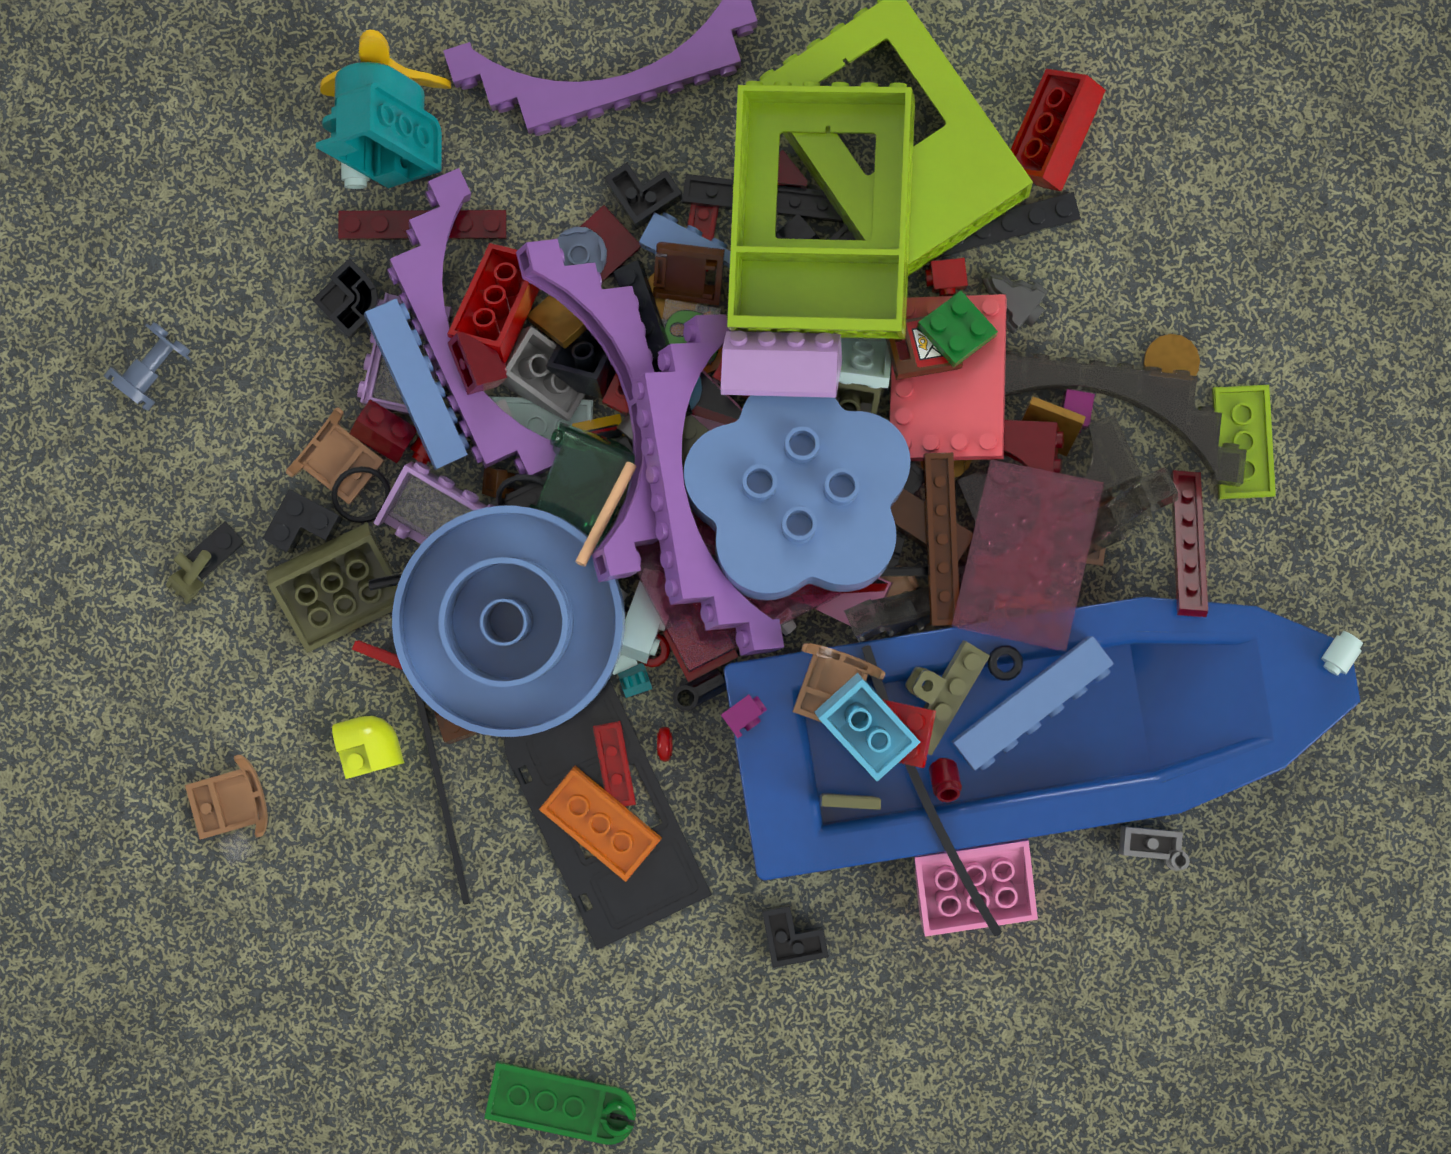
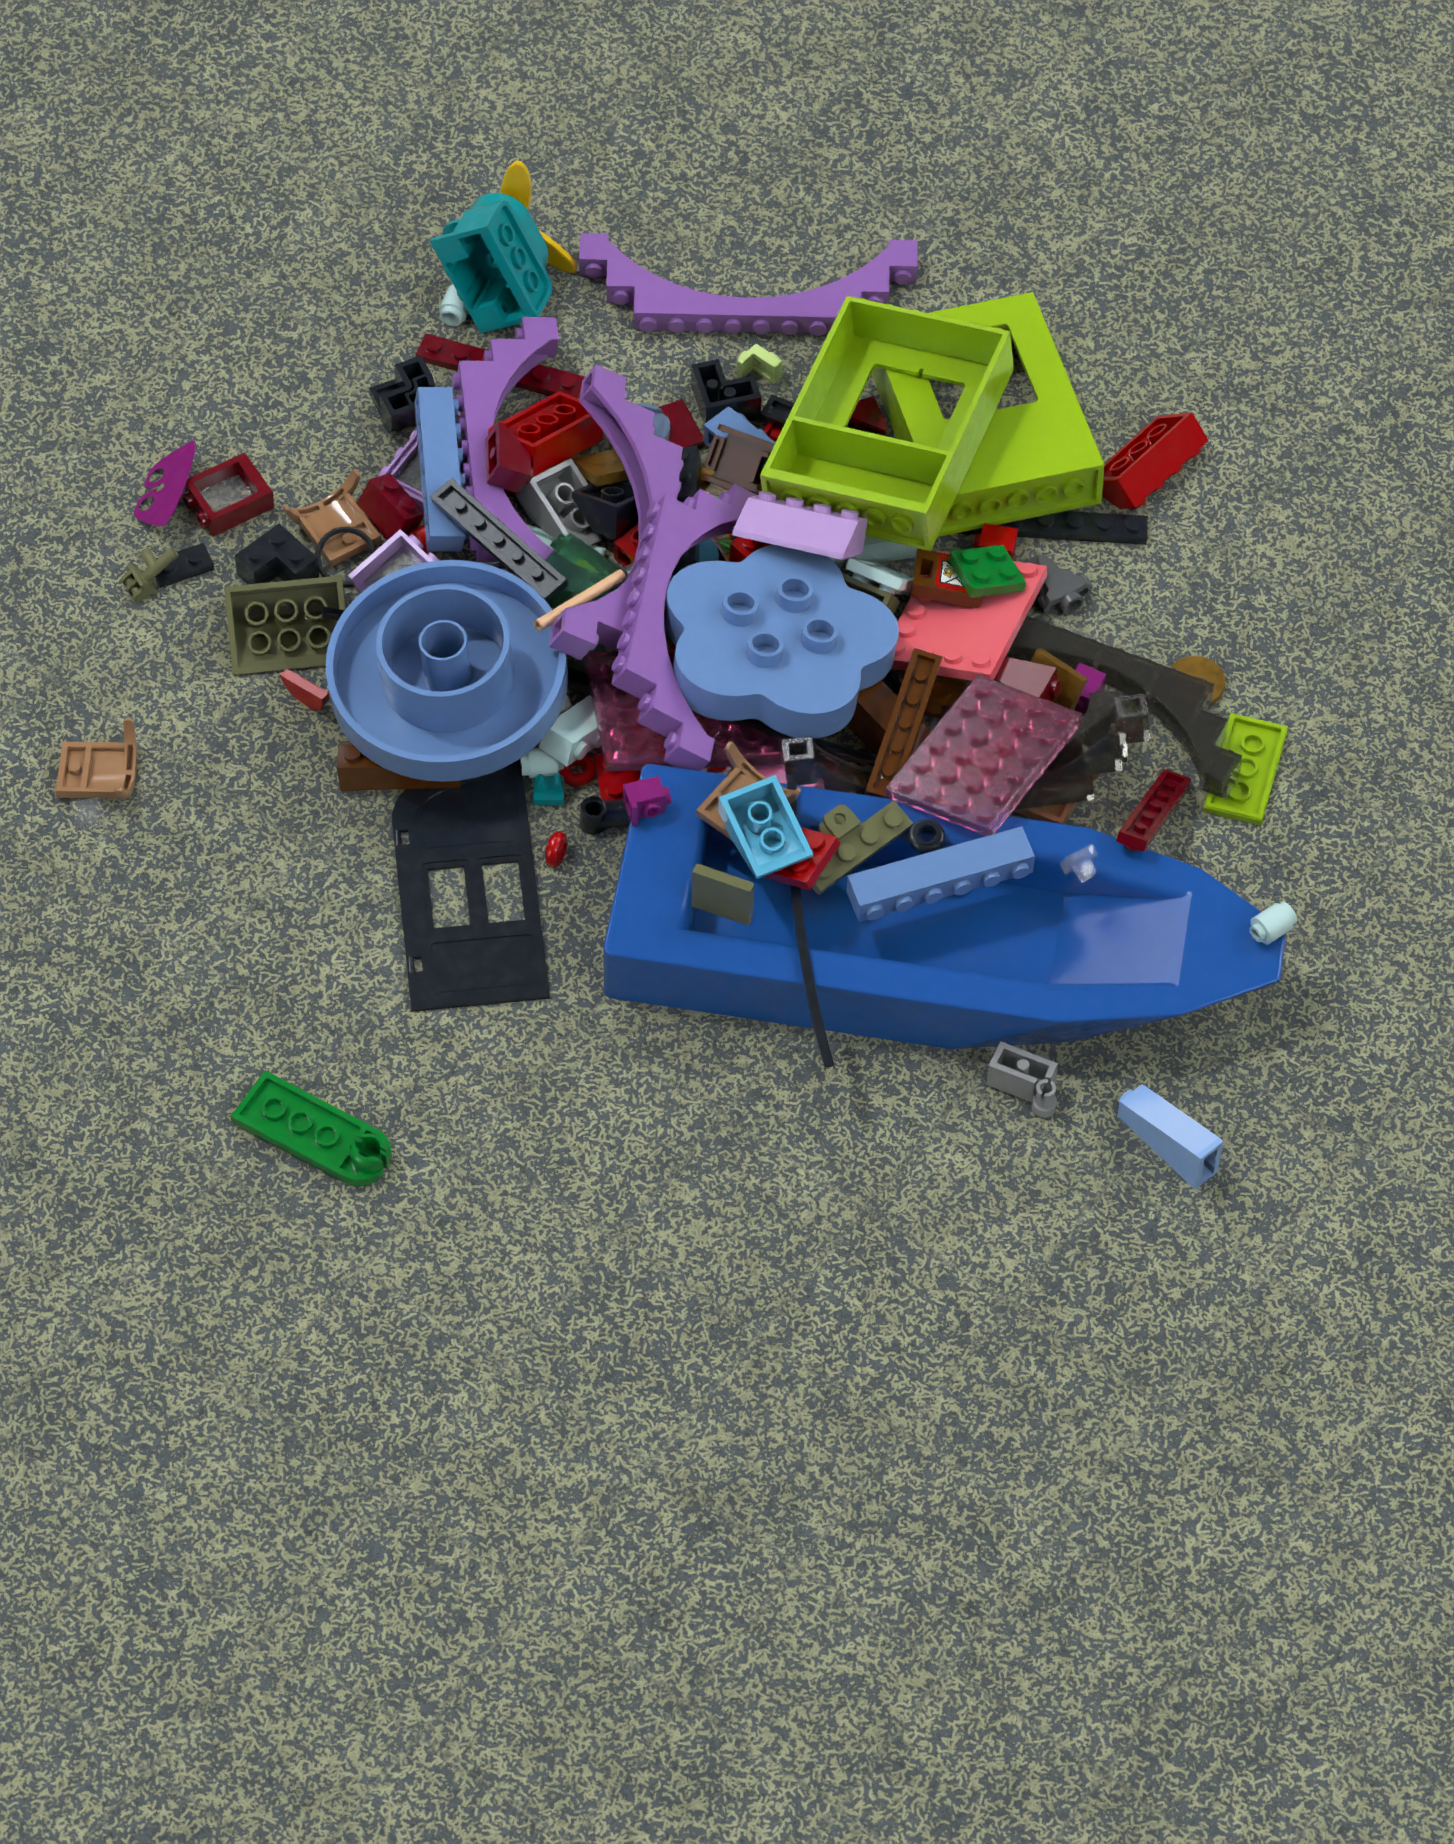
camera: 15 degrees right, 30 degrees down
sand blue piece [104,322,191,411] -> none
neon yellow brick [332,716,404,779] -> none
black piece [413,688,471,905] -> none
orange tile [539,766,662,882] -> none
red tile [593,721,636,806] -> none
black brick [762,904,829,968] -> none
bright pink slope [914,839,1038,936] -> none
dark red brick [929,758,962,802] -> none
none -> magenta piece [133,440,196,526]
none -> dark red window [182,452,274,537]
none -> plate [430,478,569,603]
none -> yellowish green bracket [737,344,782,384]
none -> clear tile [1060,844,1098,883]
none -> light blue slope [1117,1084,1223,1190]

